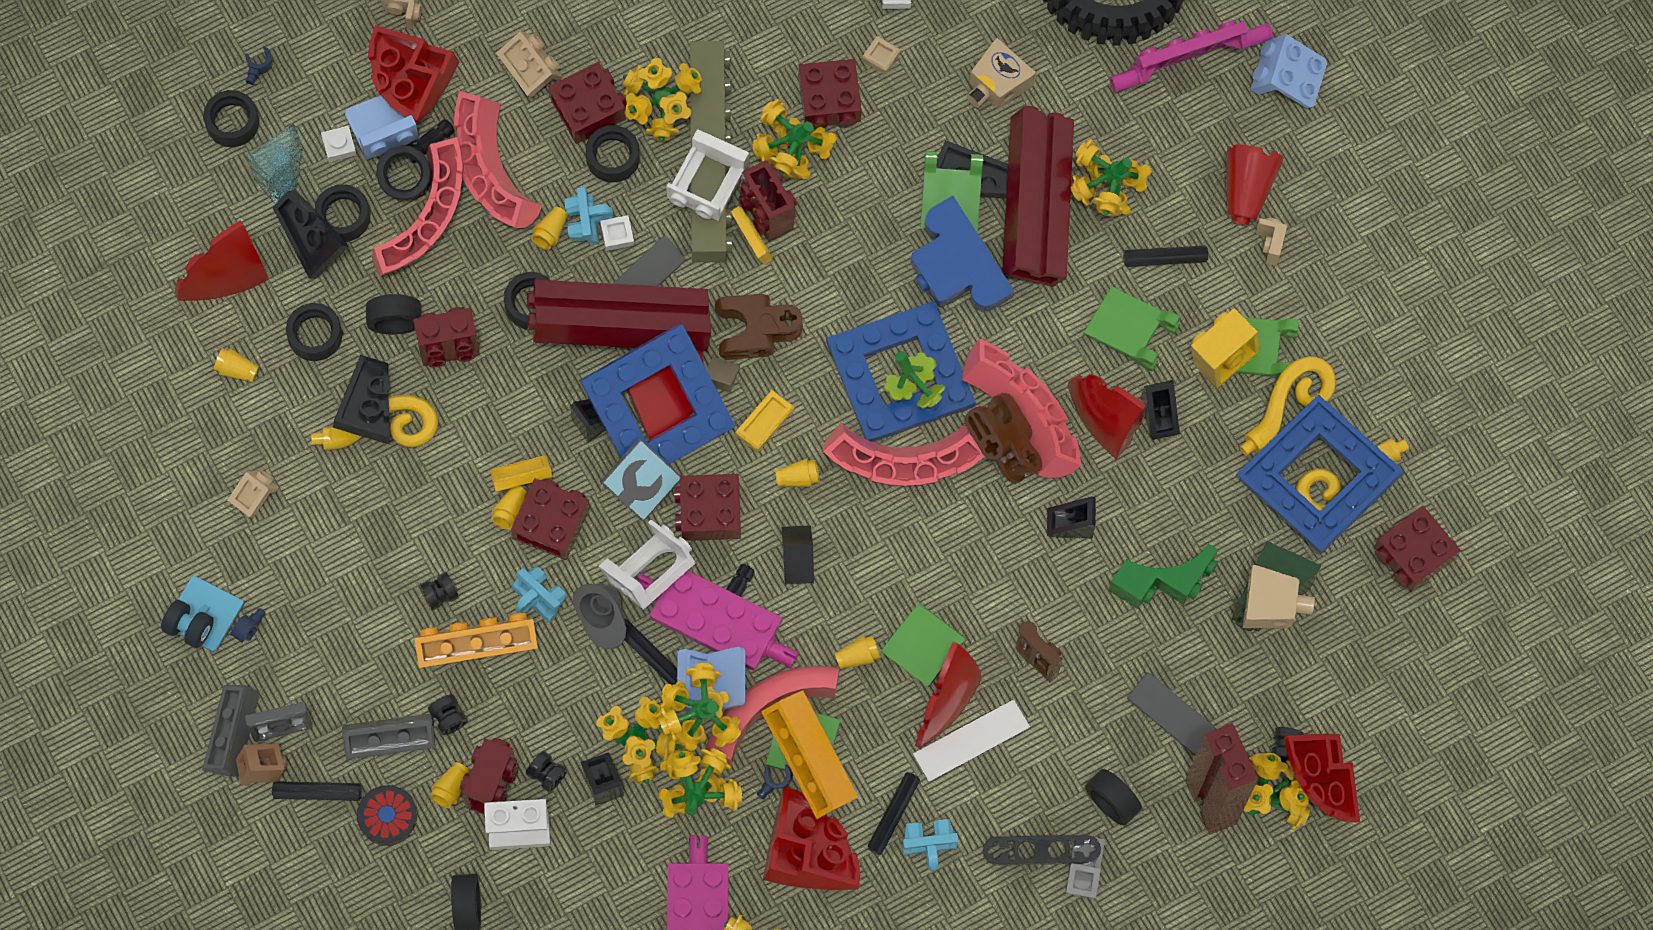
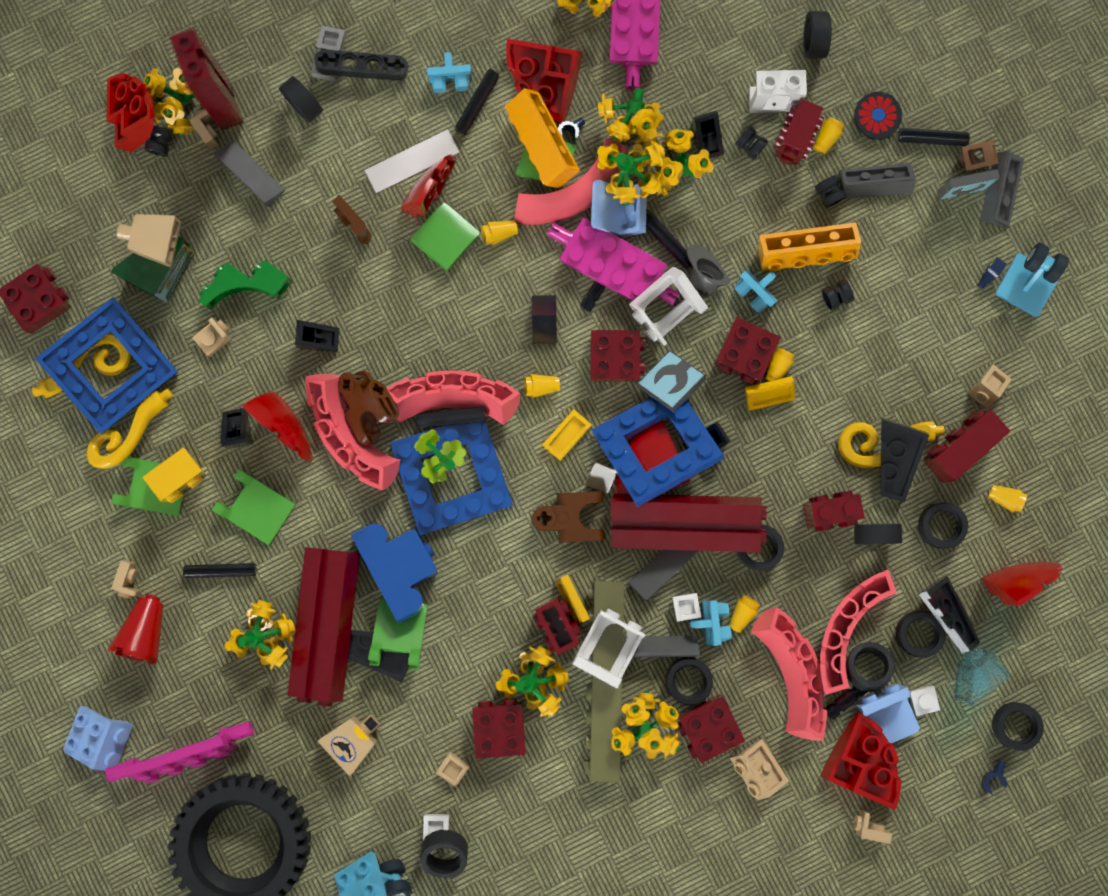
camera: 175 degrees left, 15 degrees up
none -> tan bracket [192,317,232,357]
none -> black axle [416,407,487,428]
none -> dark grey slope [624,636,700,657]
none -> dark red brick [923,409,1011,483]

